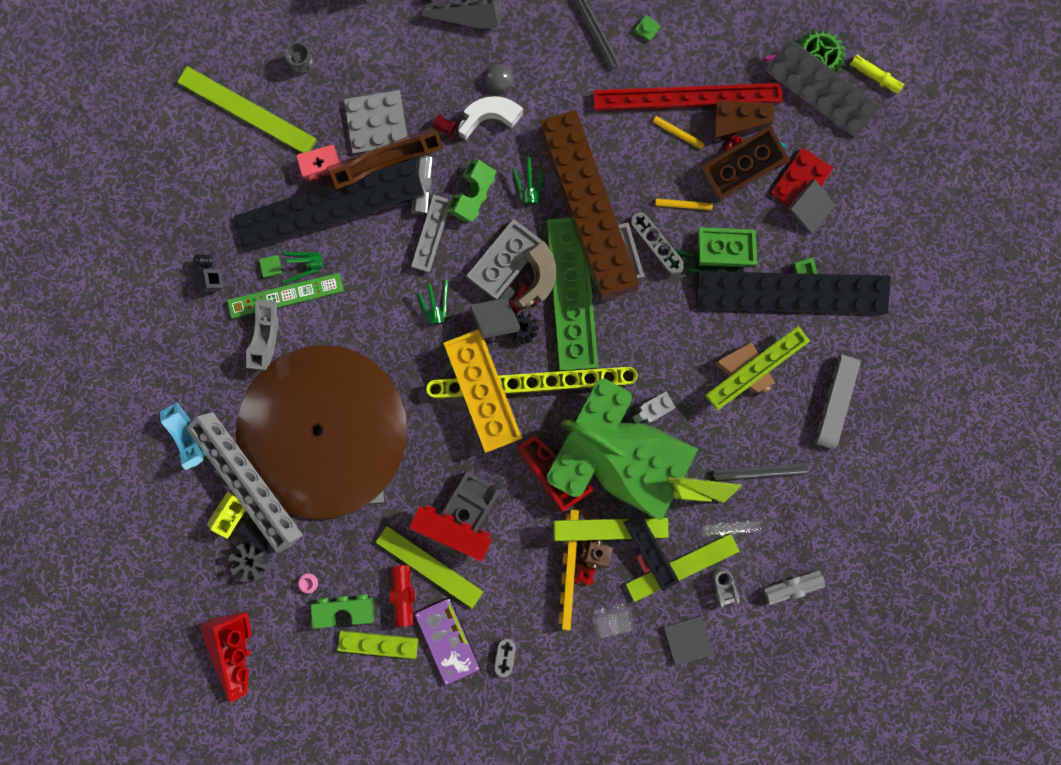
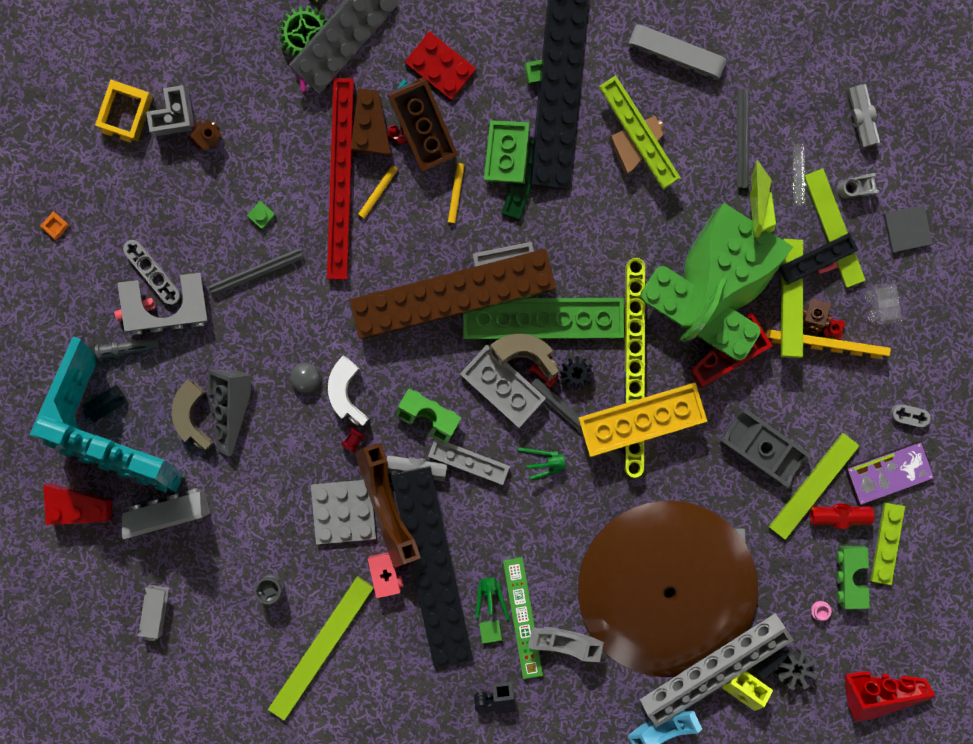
camera: 85 degrees left, 5 degrees up
red brick [409,504,492,562] -> none
dark grey tile [470,298,520,339] -> none
green plant [513,157,544,205] -> none
light grey beam [632,213,684,275] -> none
light grey hinge [632,392,676,424] -> none
dark grey tile [788,179,836,234] -> none

